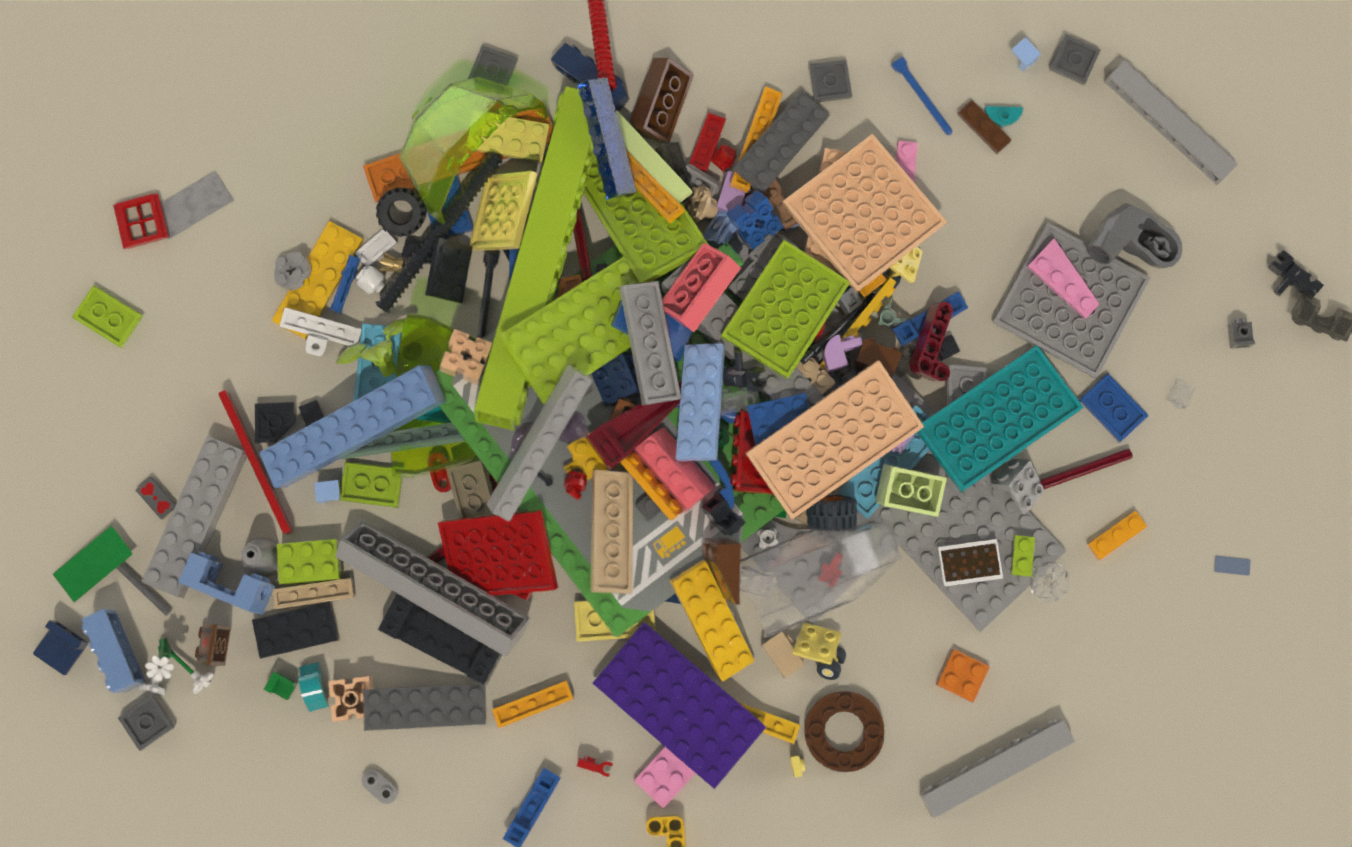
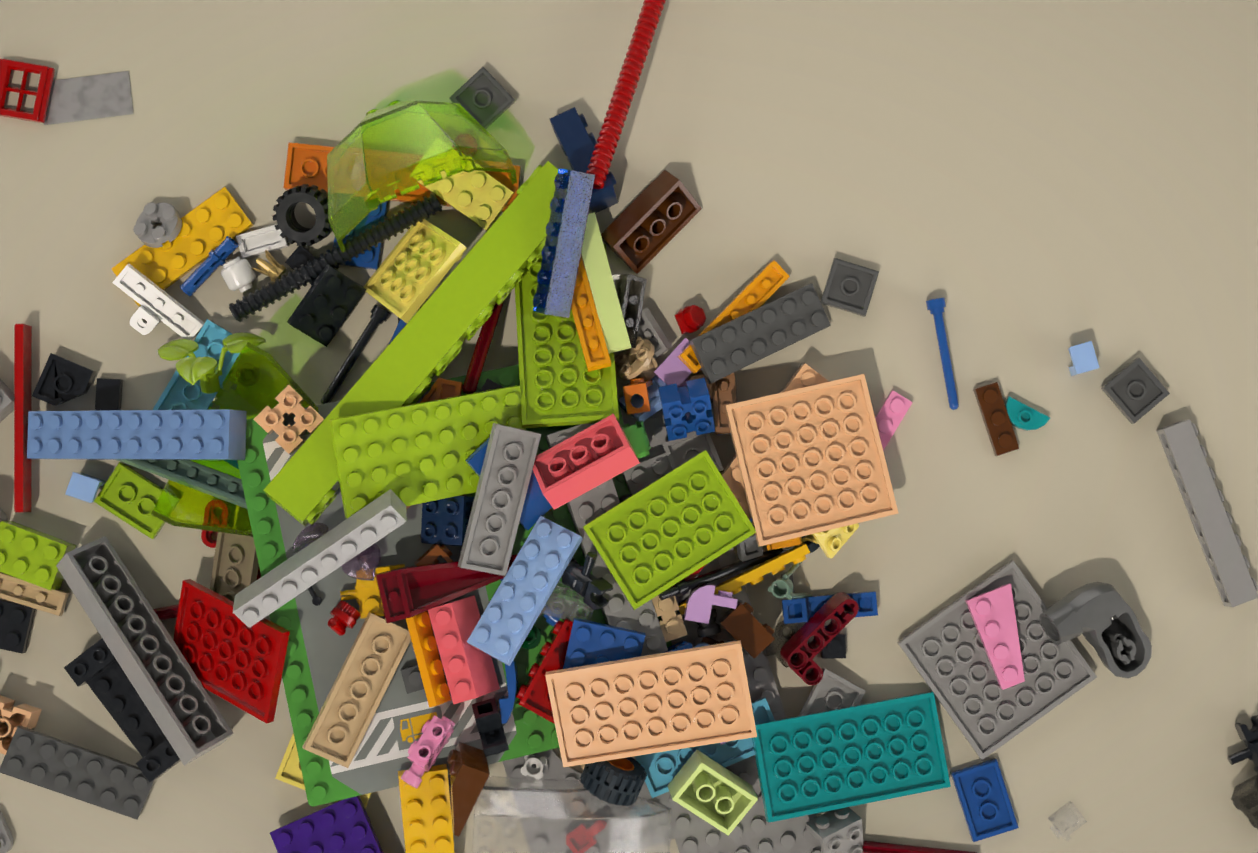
camera: 30 degrees right, 5 degrees up
light orange plate [492,680,574,728] -> none
red plate [690,113,726,173] -> none
dark grey brick [1228,318,1255,349] -> none
none -> bright pink brick [401,715,455,789]
none -> orange bracket [623,377,653,414]

